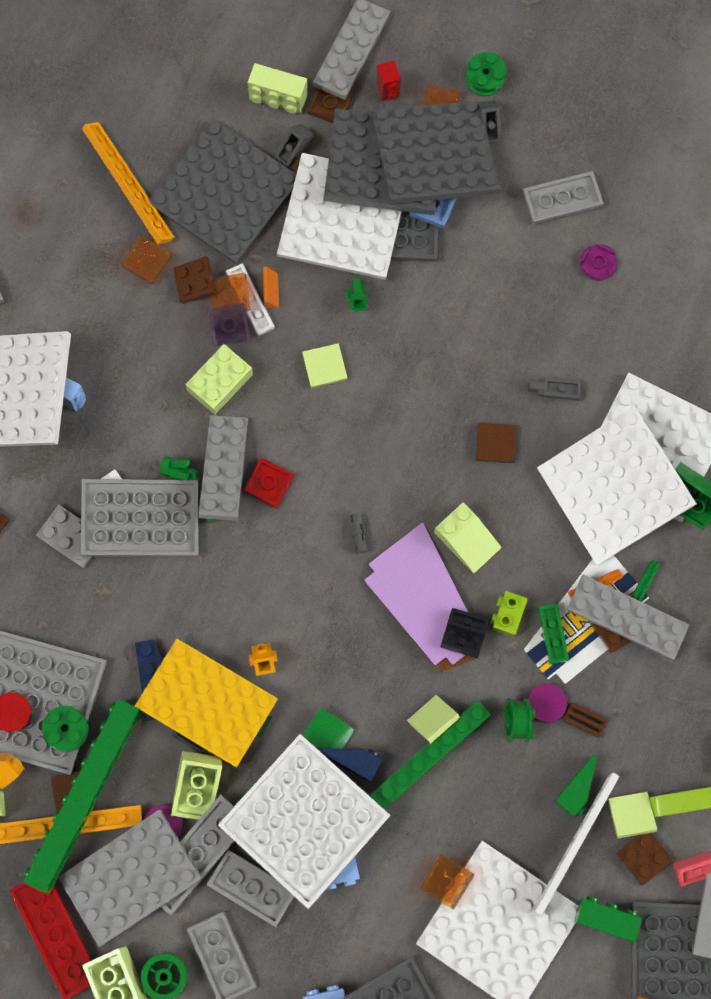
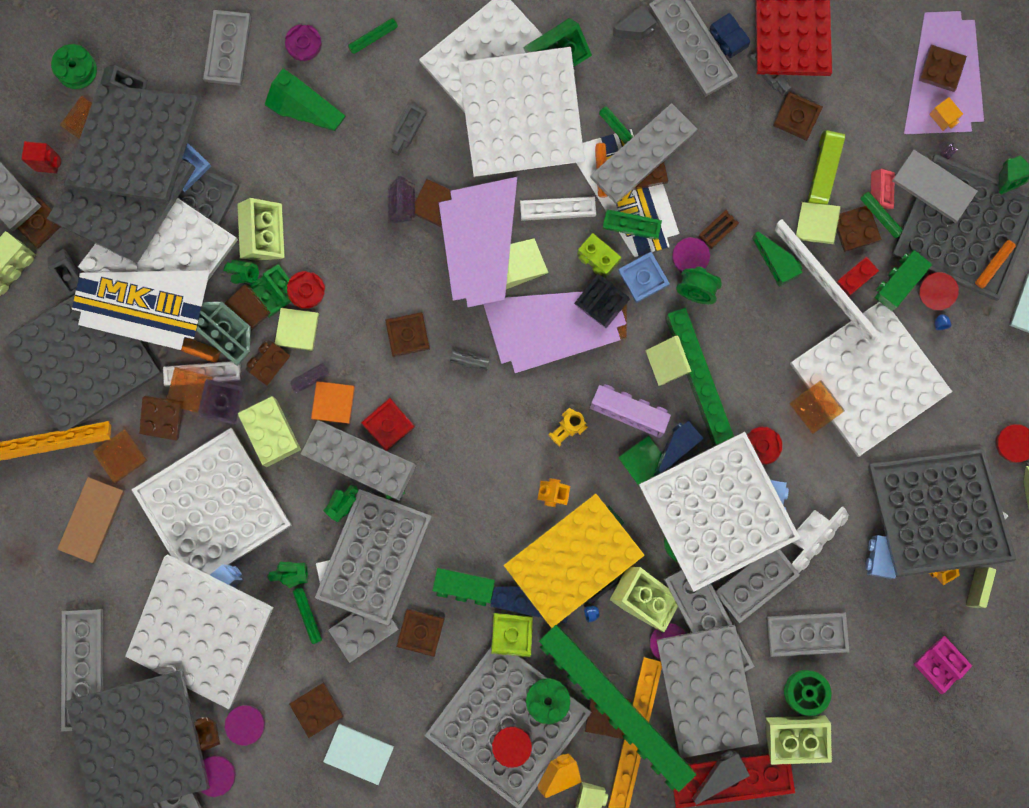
camera: 60 degrees left, 5 degrees up
none -> medium nougat tile [57,477,125,563]
none -> sticker [72,270,210,350]
none -> white plate [132,428,292,575]
none -> sand green wedge [196,302,251,366]
none -> reddish brown tile [224,284,270,331]
none -> yellowish green slope [238,198,284,261]
none -> reddish brown bracket [245,340,290,386]
none -> green slope [249,264,291,318]
none -> green wedge [265,69,346,131]
none -> green rock [267,561,308,588]
none -> red tile [287,271,325,309]
none -> clear purple slope [291,363,330,393]
none -> green axle [293,588,322,644]
none -> orange tile [311,381,355,424]
none -> green axle [348,18,398,54]
none -> reddish brown tile [385,312,430,357]
none -> clear purple slope [388,176,415,223]
none -> reddish brown tile [396,608,445,657]
none -> green brick [432,568,495,606]
none -> lavender sticker [439,177,517,307]
none -> lime tile [491,613,533,657]
none -> white tile [520,197,596,221]
none -> yellow connector [548,408,588,447]
none -> blue hinge [584,606,600,623]
none -> lavender slope [590,384,671,438]
none -> medium blue plate [618,252,670,303]
none -> dark grey slope [692,751,750,805]
none -> red tile [747,427,782,465]
none -> white bracket [792,507,849,573]
none -> red brick [836,257,879,297]
none -> green axle [860,192,903,238]
none -> red tile [919,272,959,310]
none -> blue hinge [935,315,951,330]

